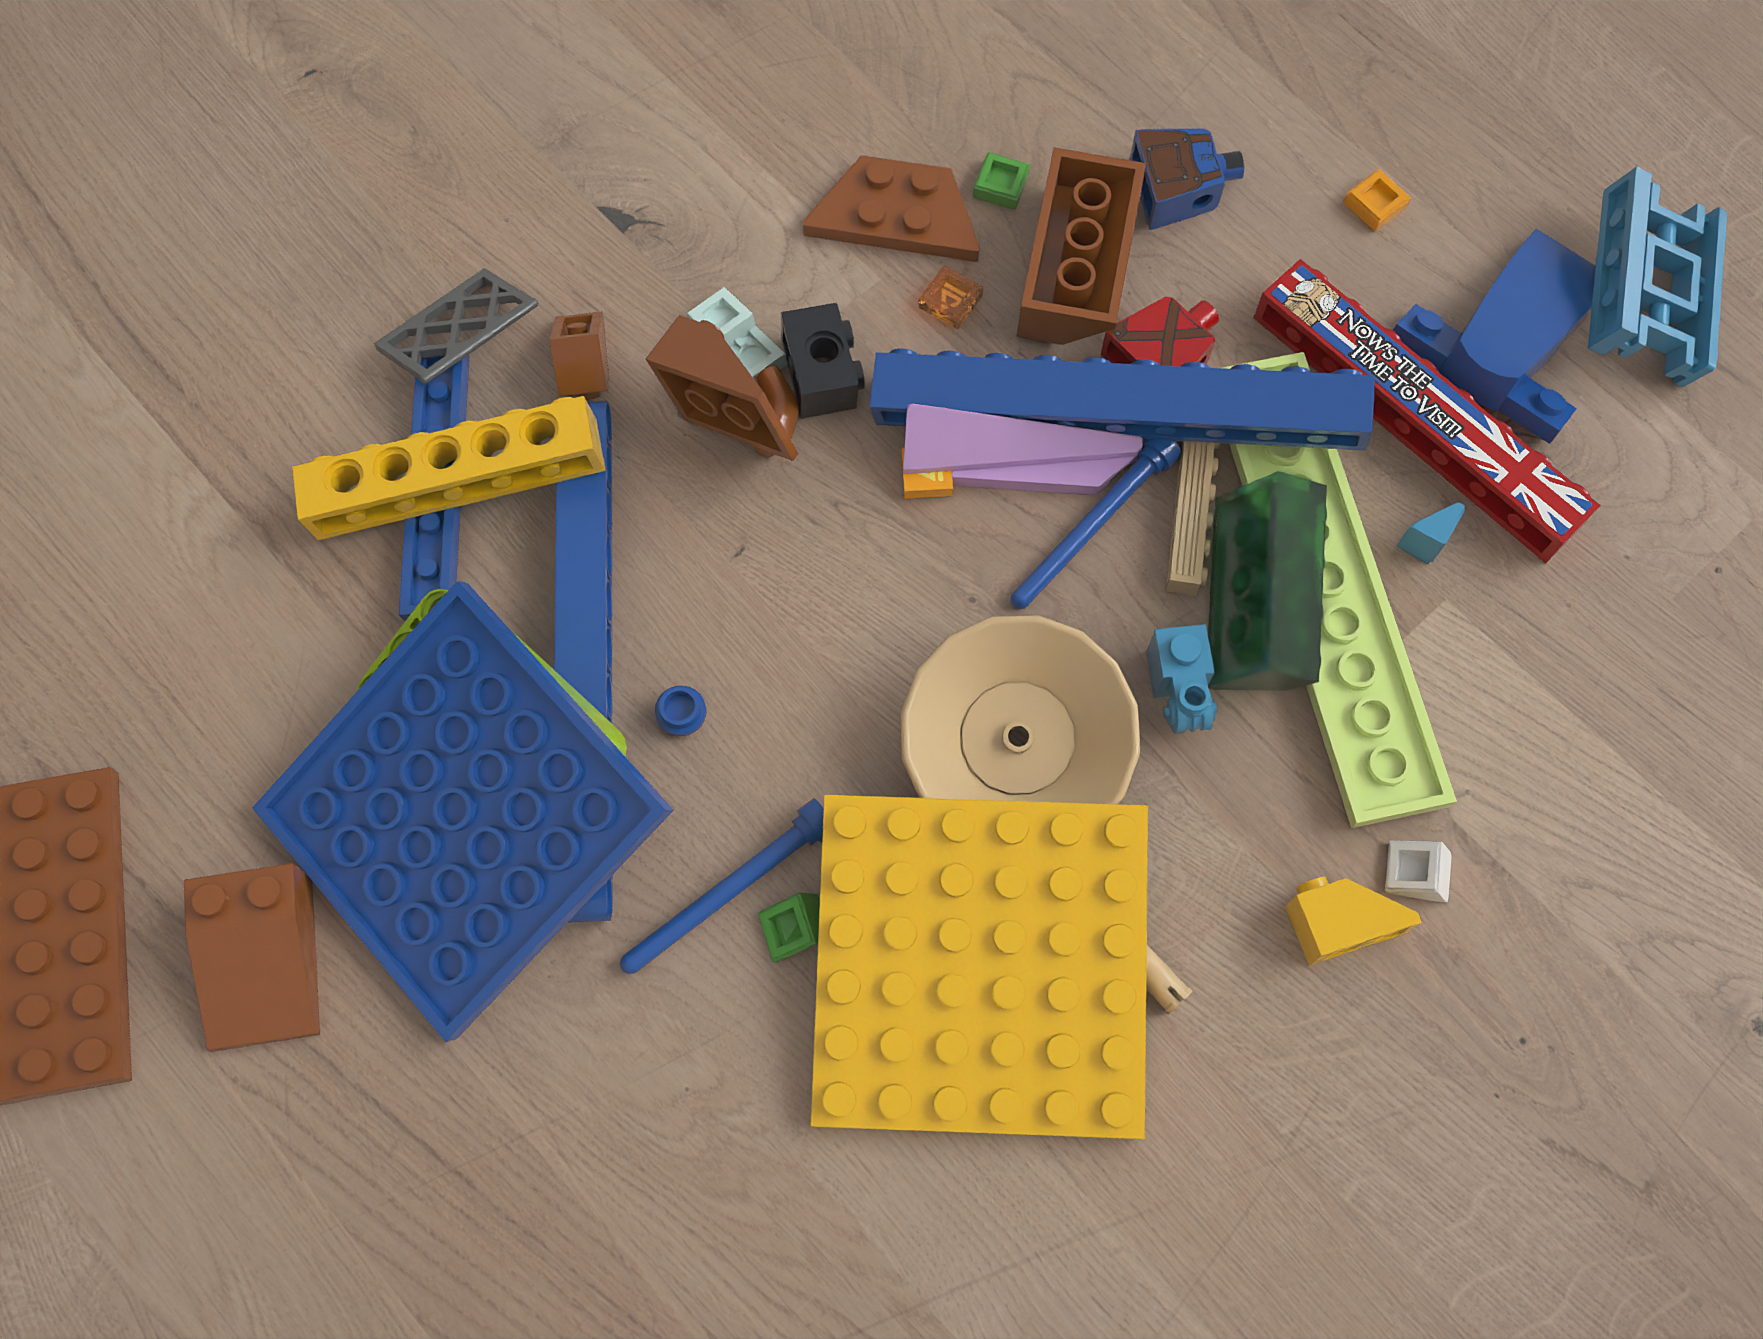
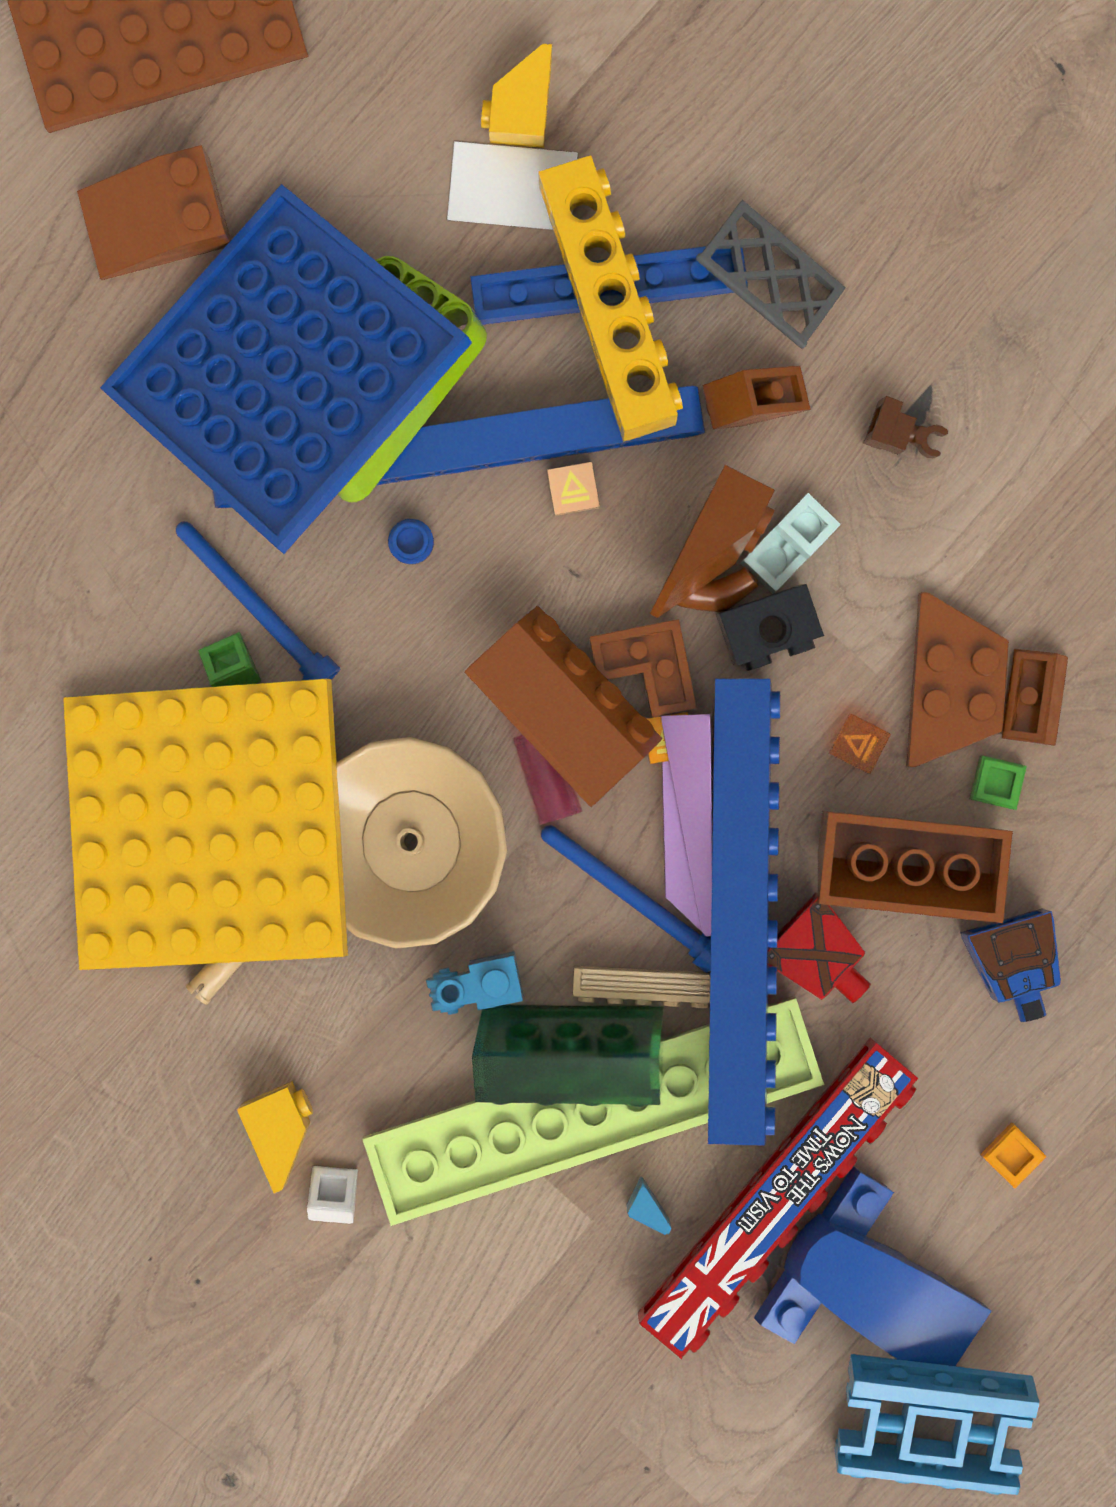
camera: 85 degrees right, 20 degrees up
none -> white sticker [447,141,578,230]
none -> dark orange slope [464,606,663,807]
none -> yellow slope [481,44,552,148]
none -> clear pink pin [512,735,583,825]
none -> light nougat tile [547,462,600,516]
none -> dark orange plate [589,619,697,718]
none -> reddish brown piece [863,396,948,459]
none -> dark orange slope [1002,649,1068,746]

